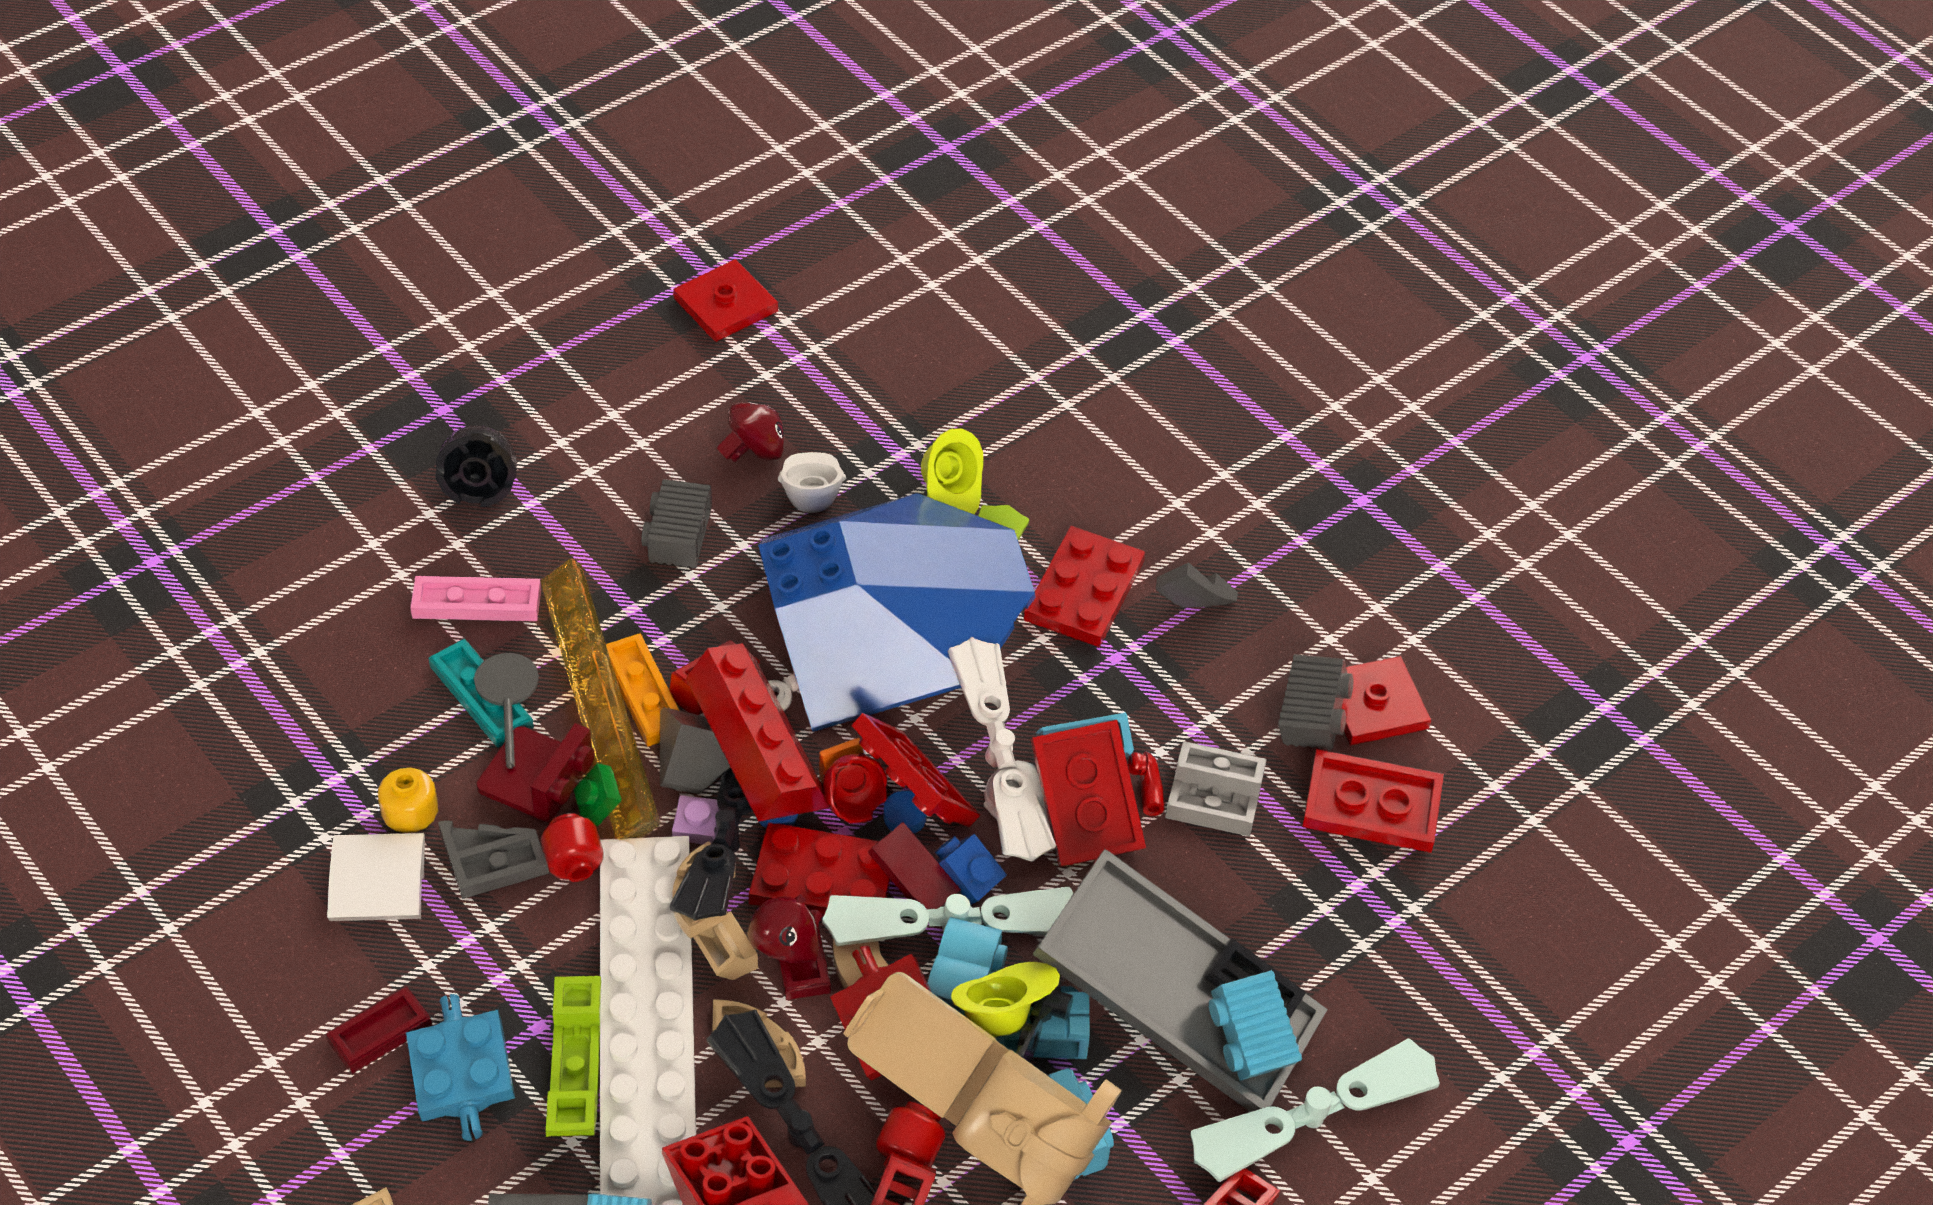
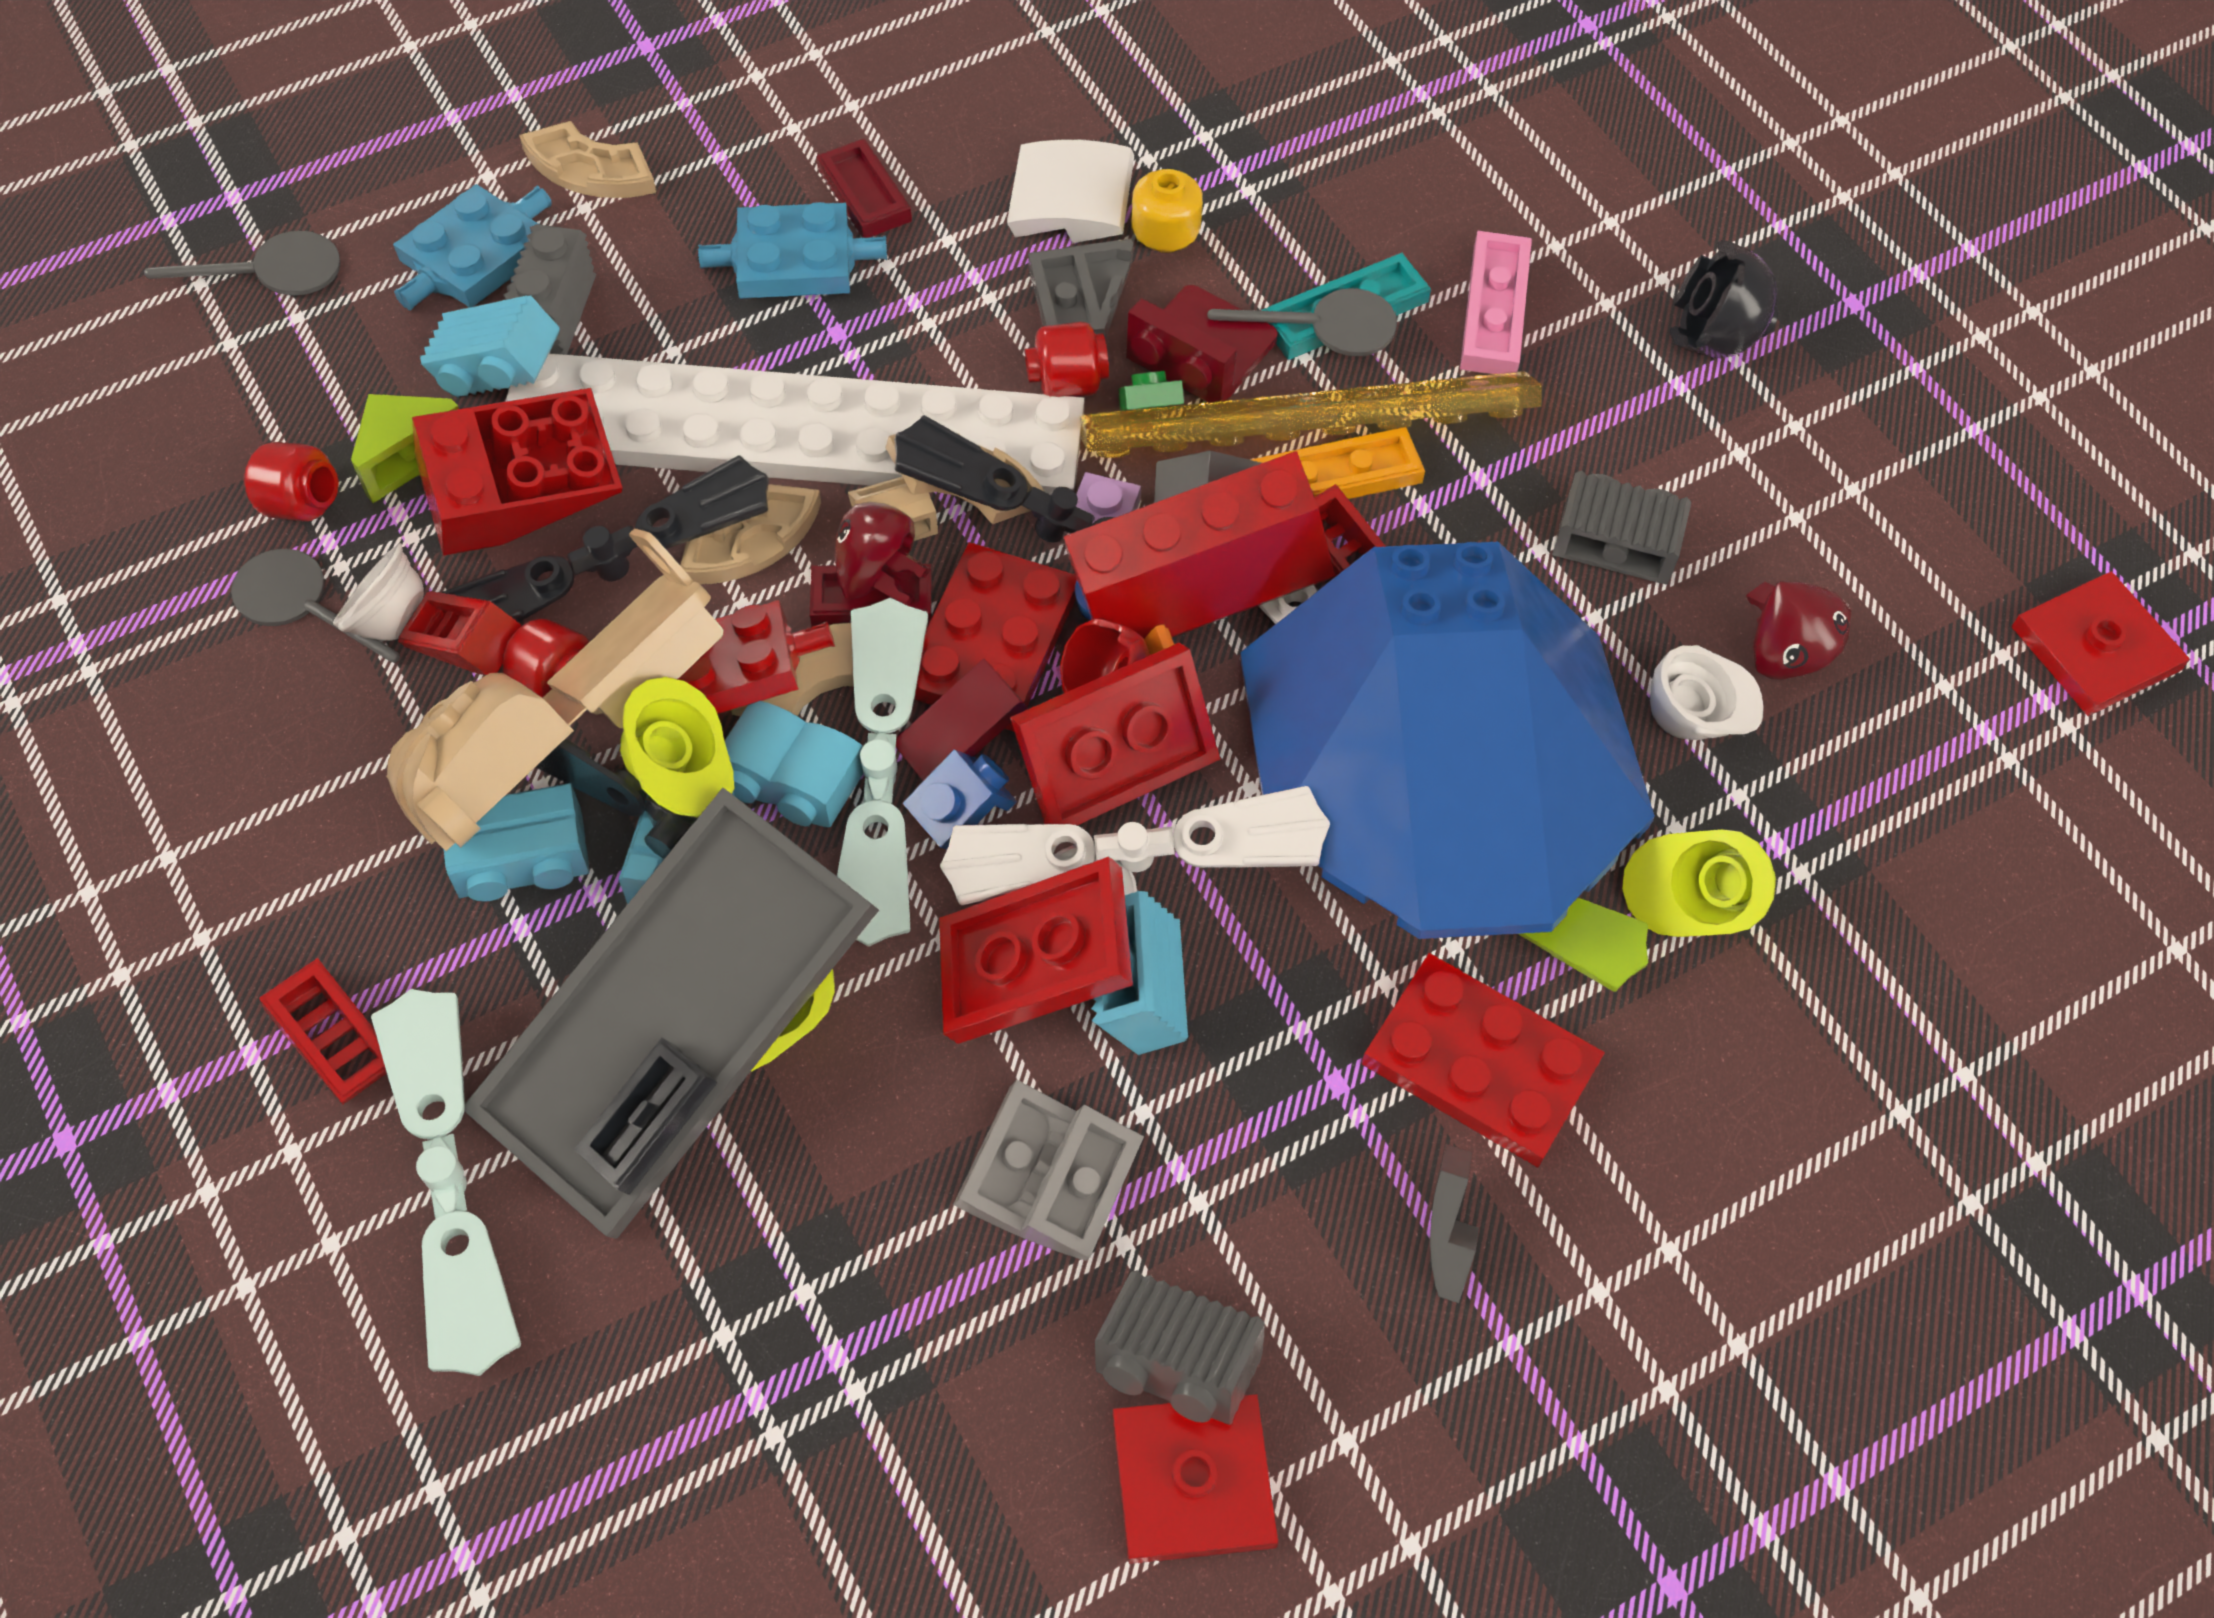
camera: 100 degrees right, 10 degrees up
lime slope [546,976,602,1137] -> none
red arm [1127,751,1165,816] -> none
medium azure brick [1209,970,1302,1081] -> none
red plate [1302,749,1444,853] -> none

